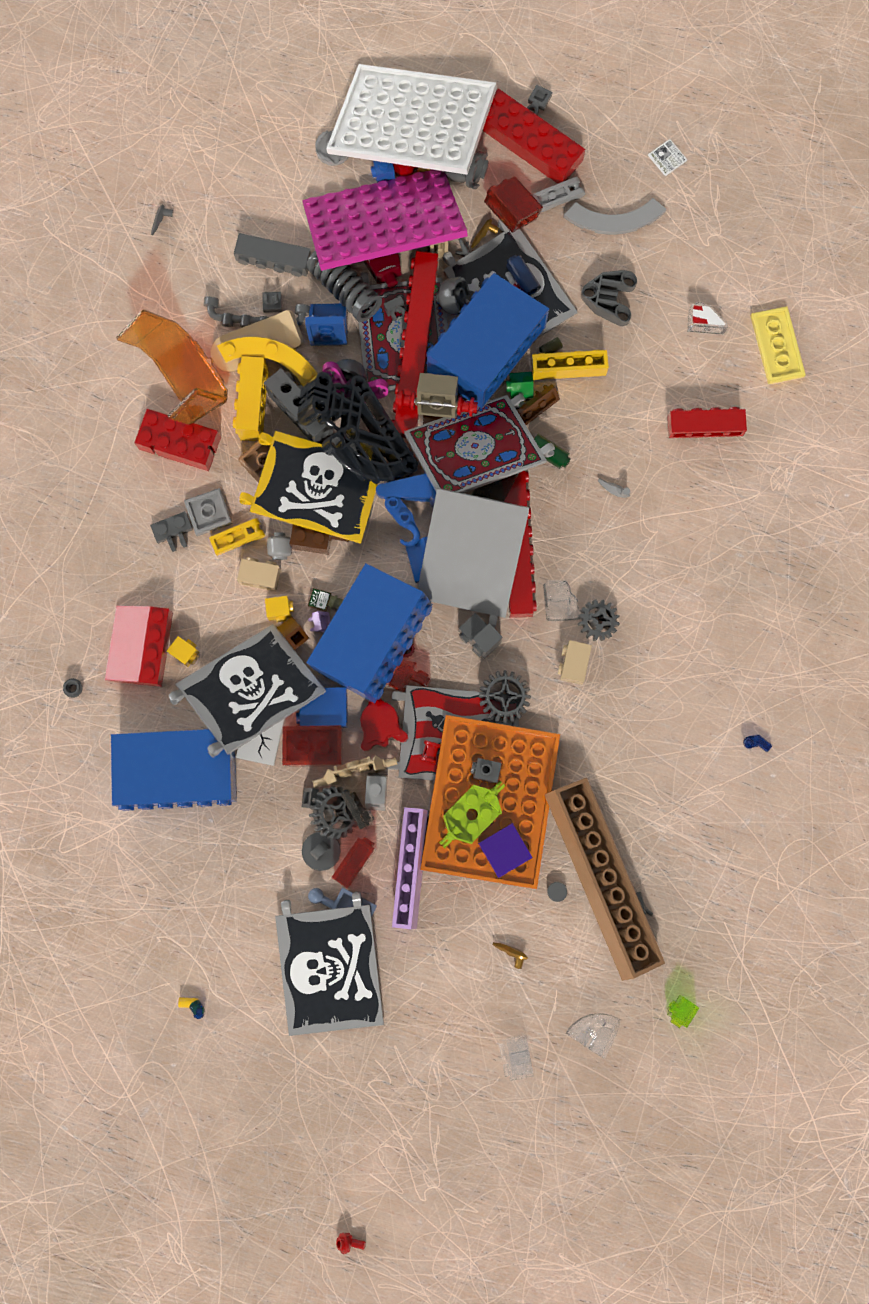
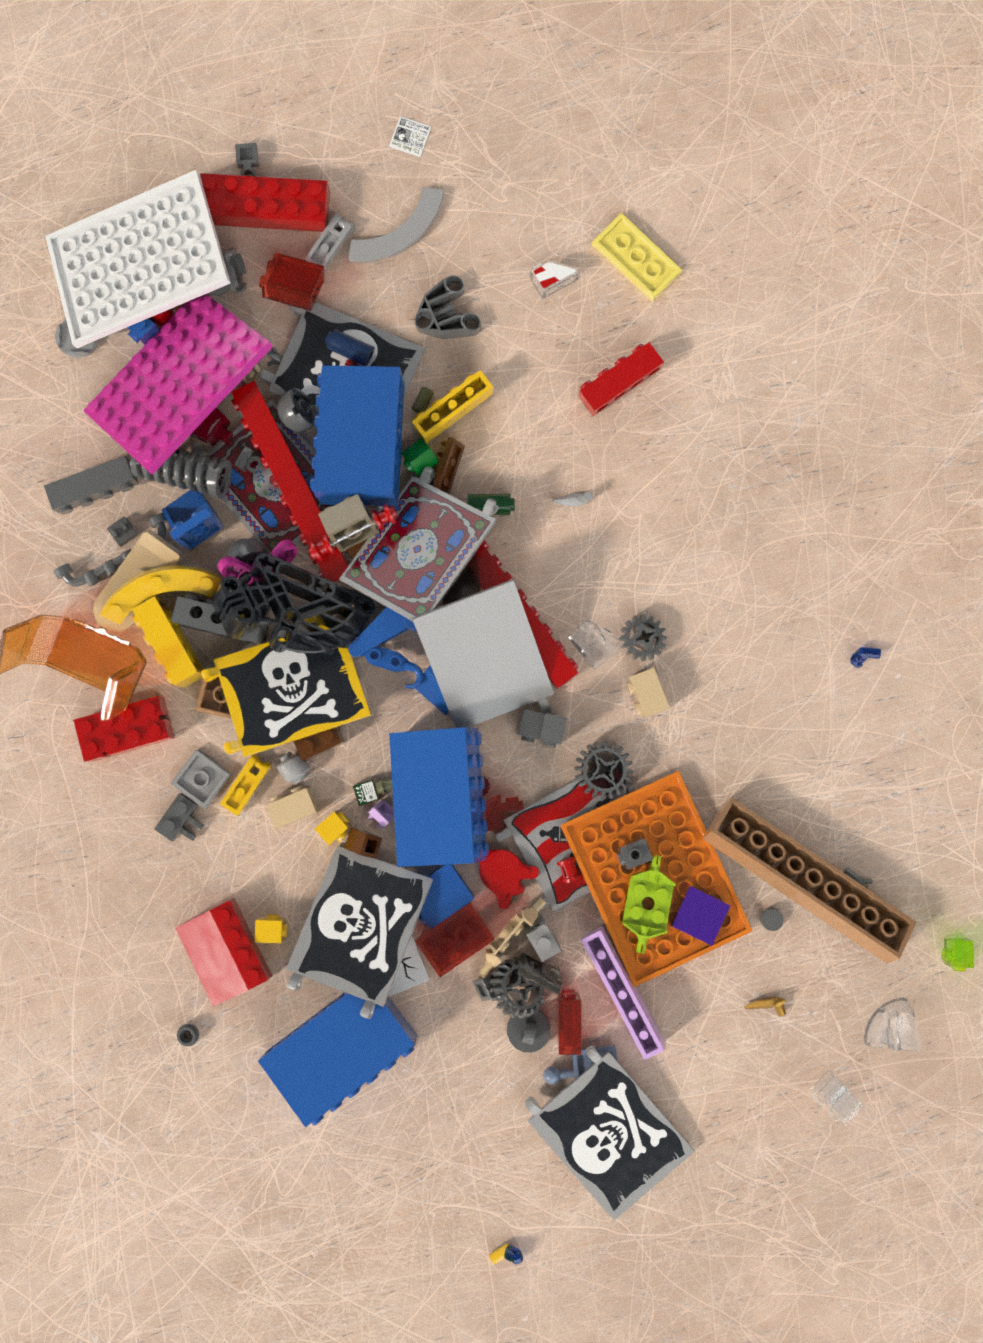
camera: 30 degrees left, 5 degrees up
pearl gold bar [471,219,499,248] -> none

